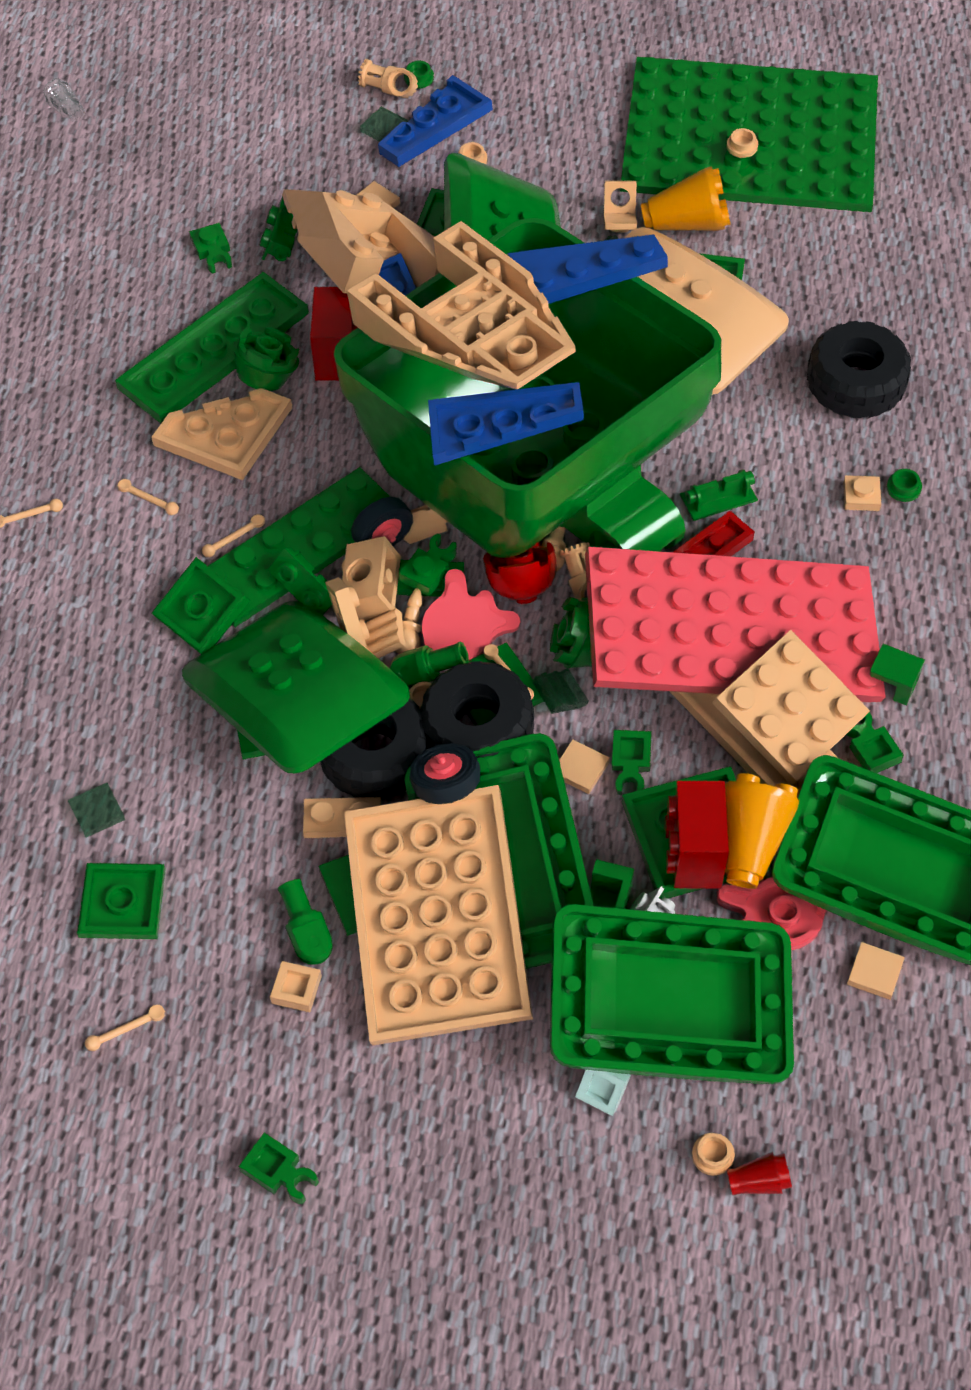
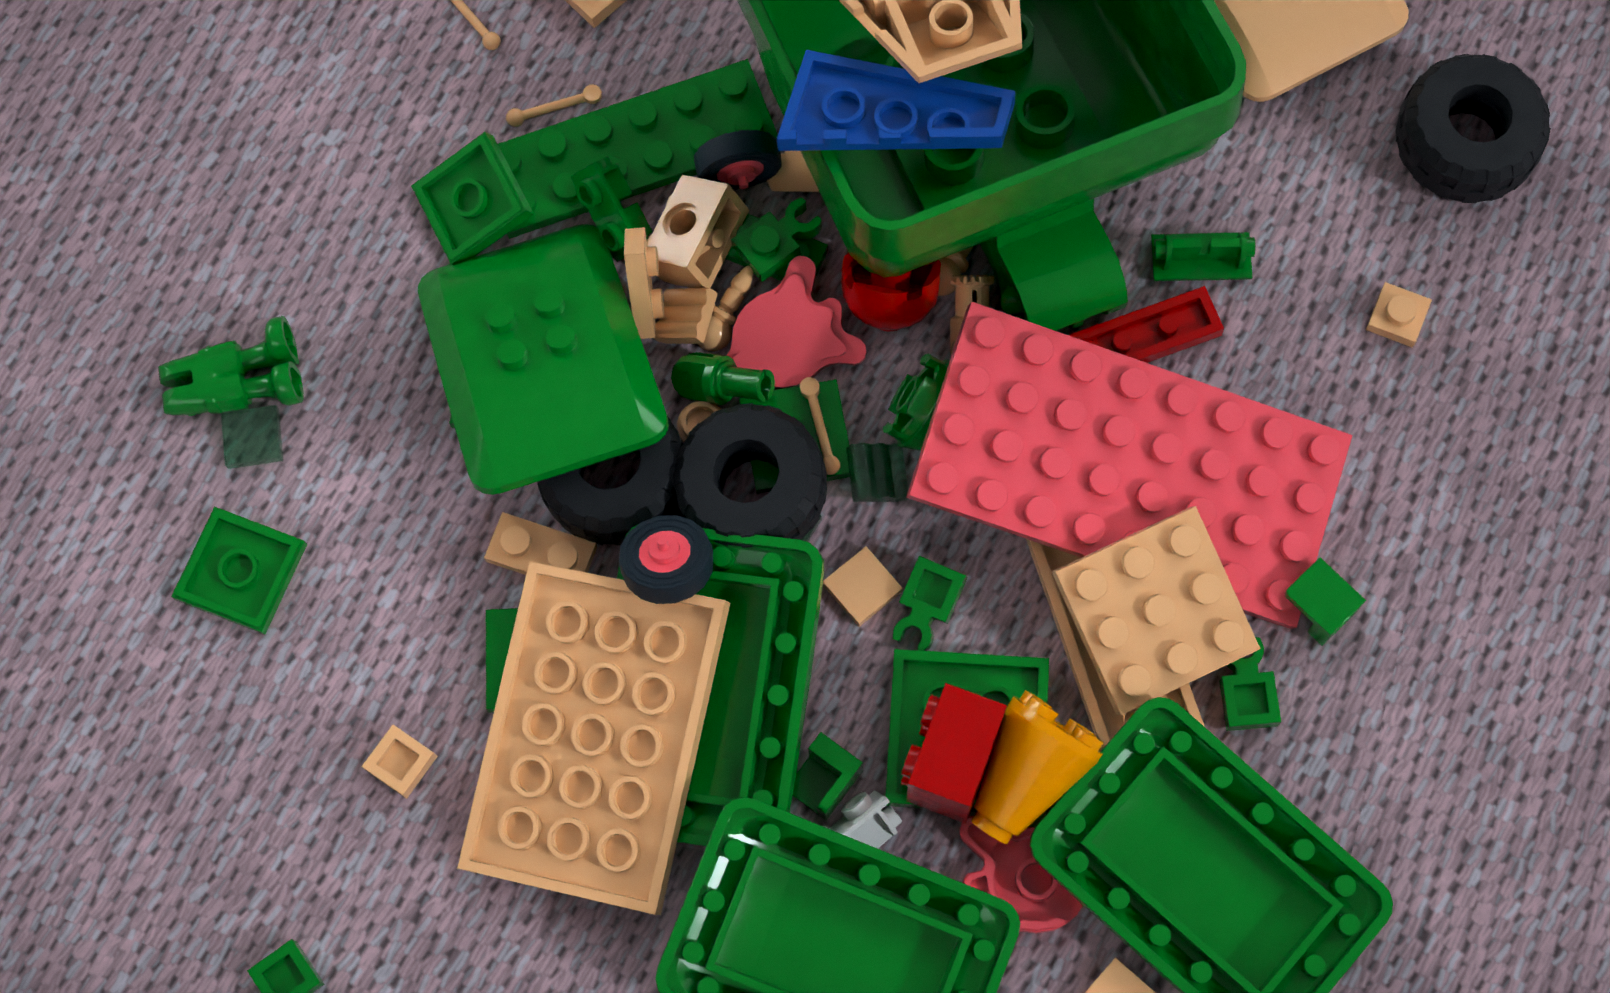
camera: 25 degrees right, 15 degrees up
light nougat hinge [85,1005,165,1051] -> none
green arm [278,879,333,965] -> none
green plate [886,469,922,502] -> none
none -> green piece [158,316,304,416]

